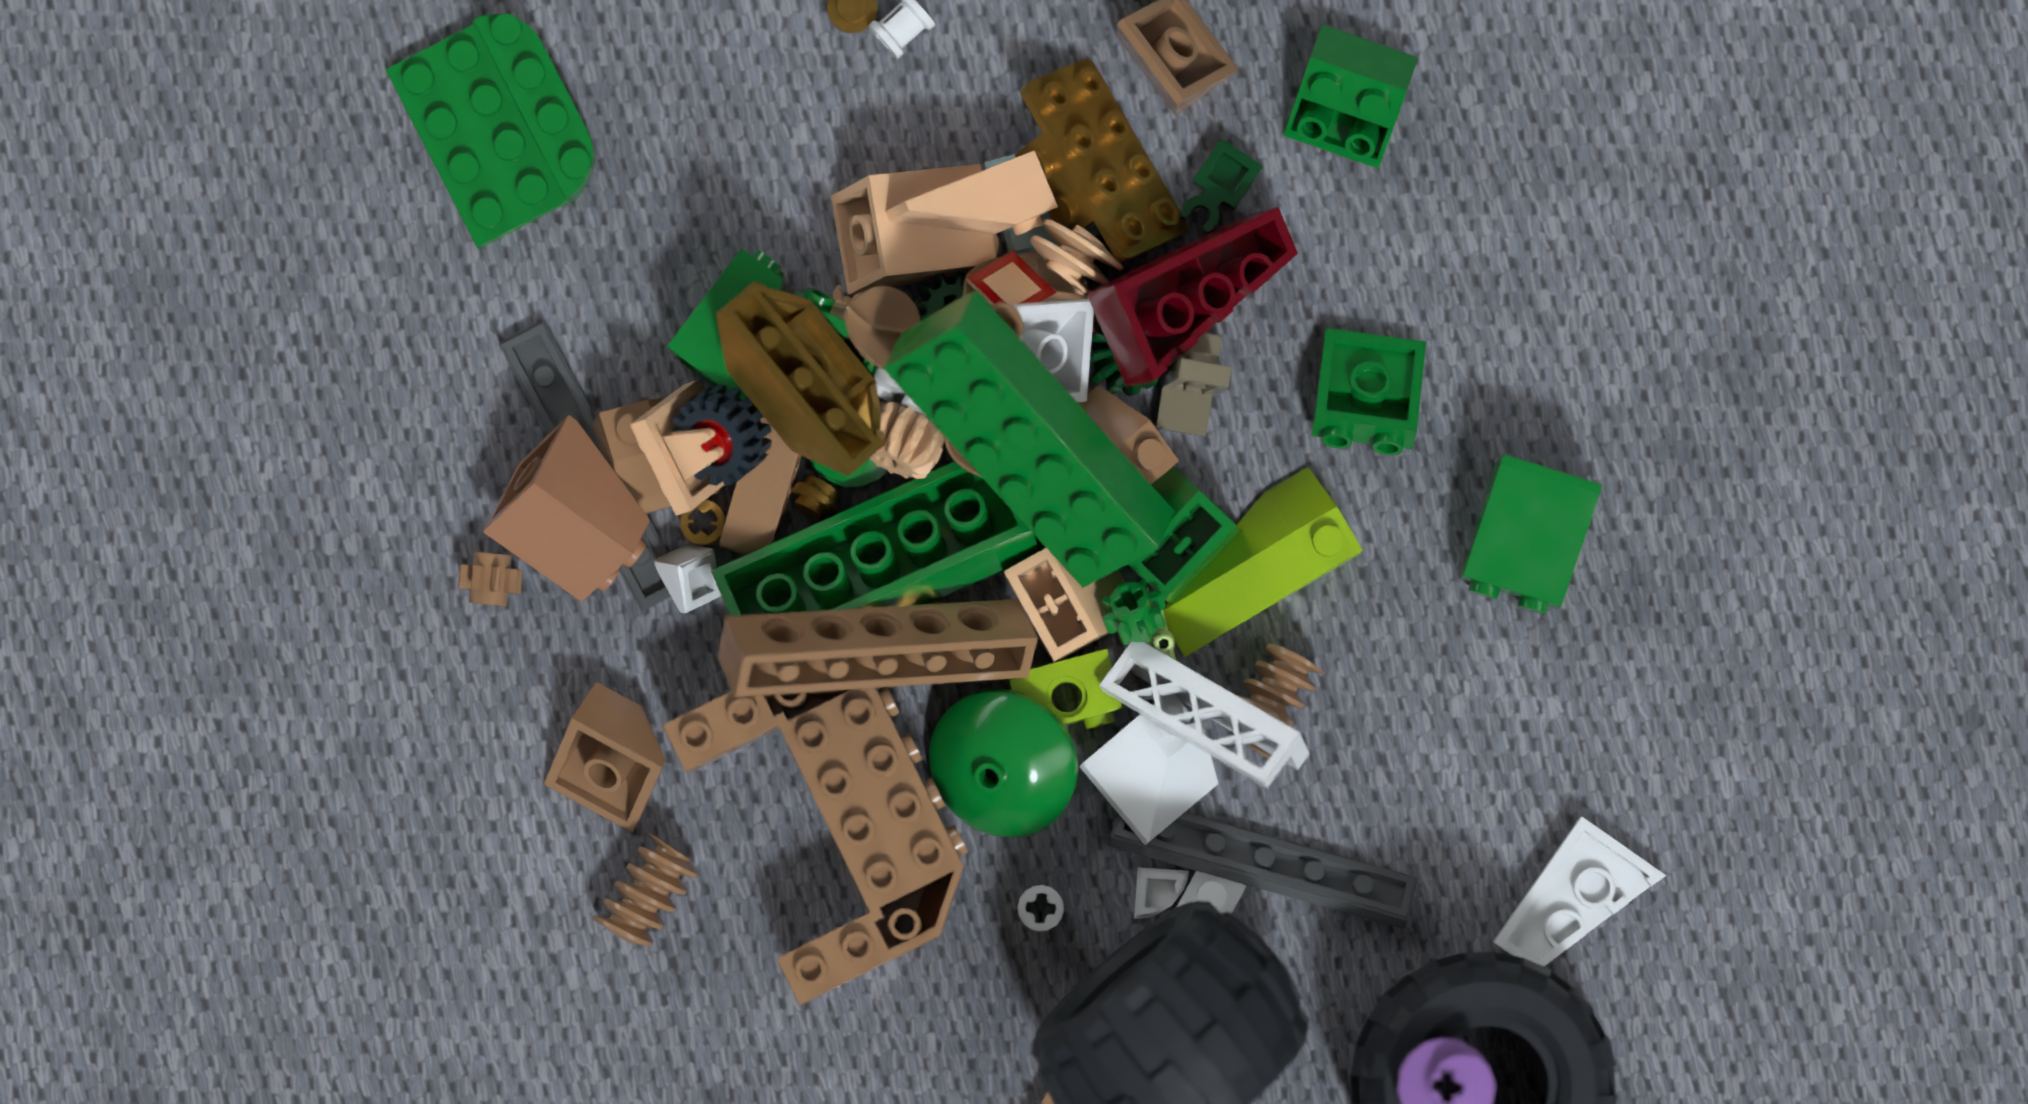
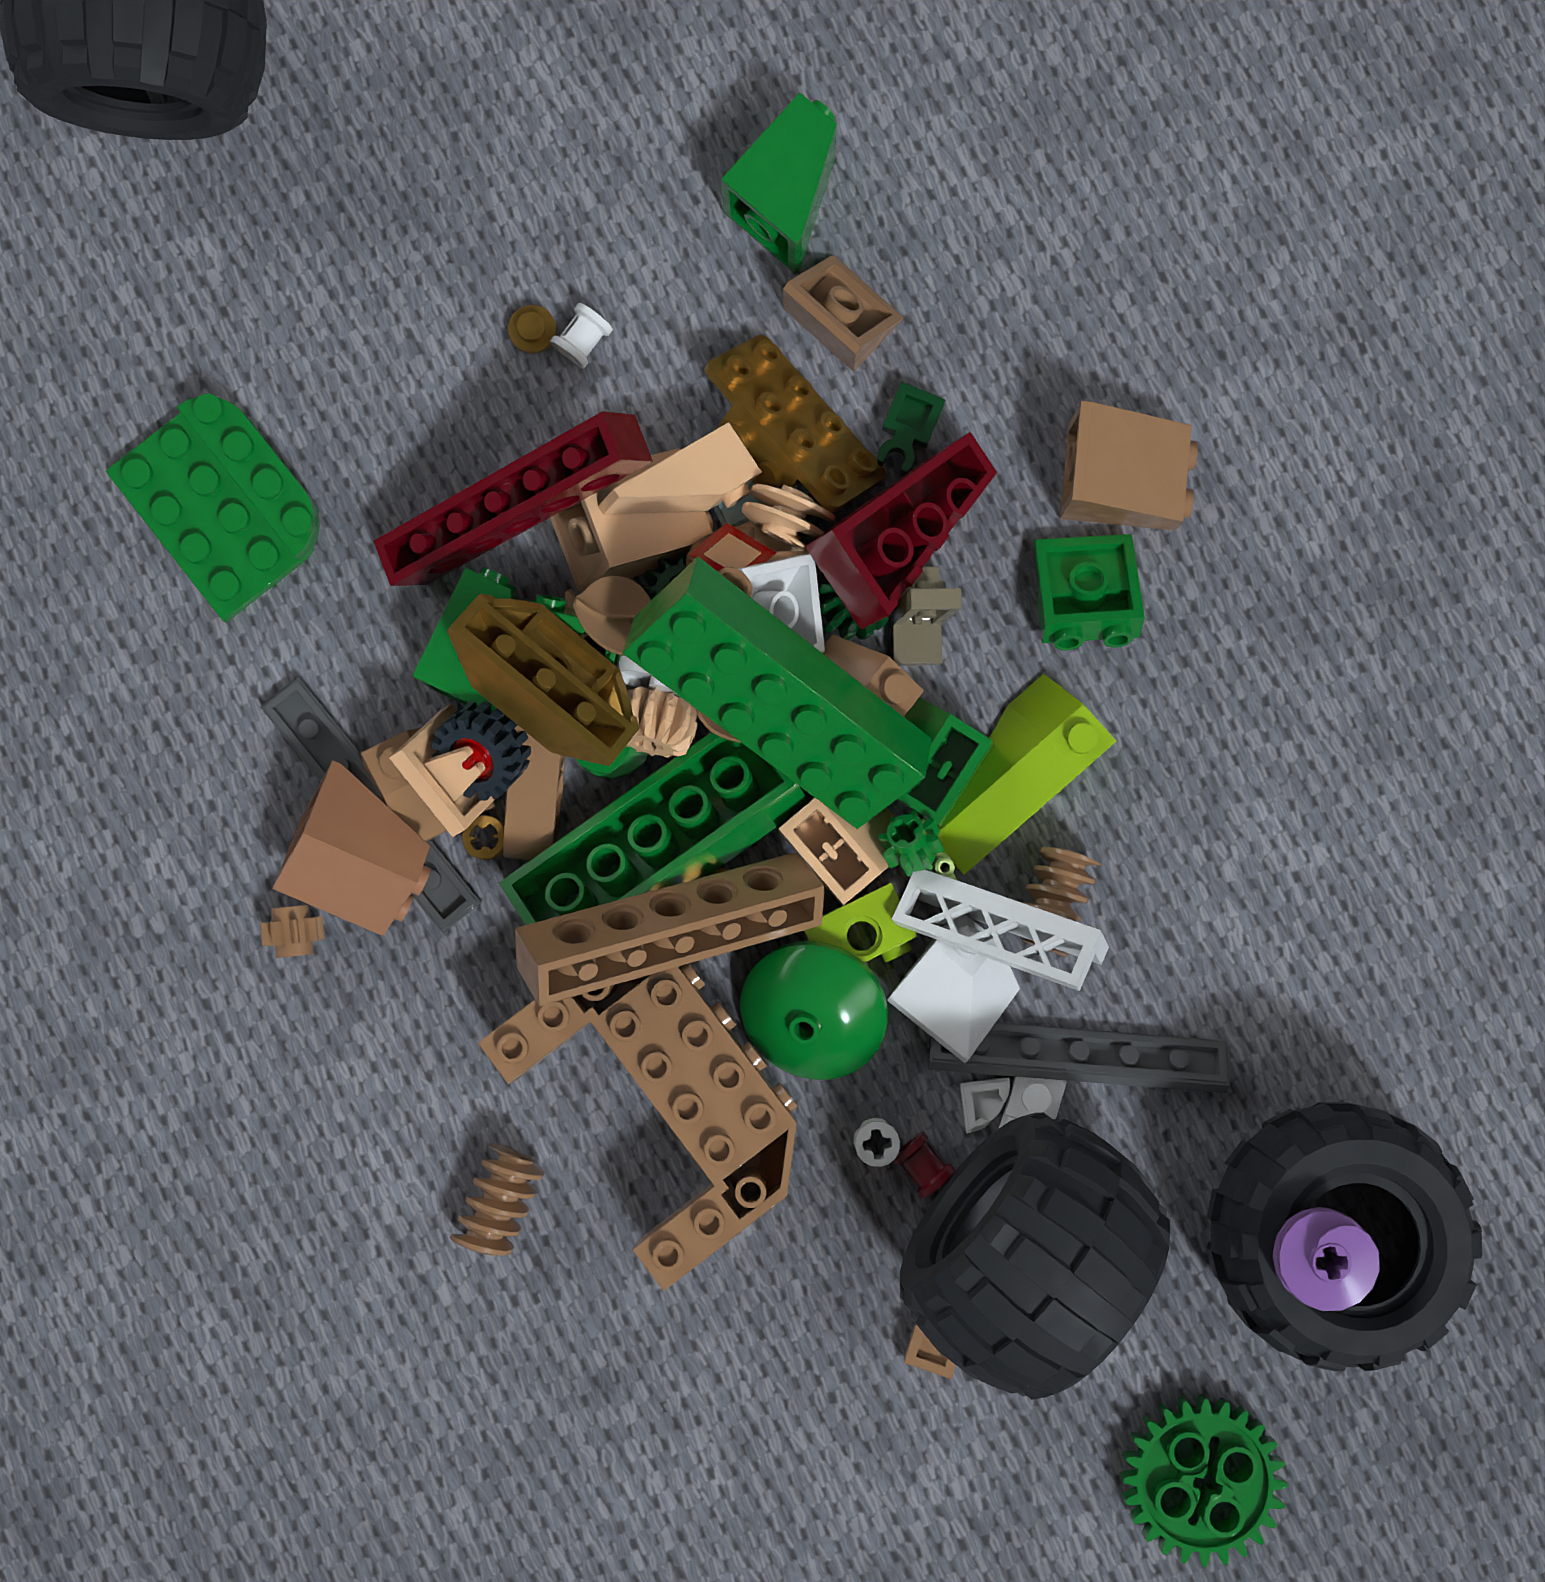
camera: 10 degrees left, 0 degrees up
medium nougat slope [543,682,666,833] -> none
white slope [654,544,721,613] -> none
pearl gold plate [791,475,841,522] -> none
green slope [1283,24,1418,169] -> none
green slope [1460,454,1603,615] -> none
white wing [1492,816,1666,966] -> none
none -> dark red brick [373,411,653,586]
none -> dark red bush [892,1131,956,1199]
none -> medium nougat slope [1060,401,1198,531]

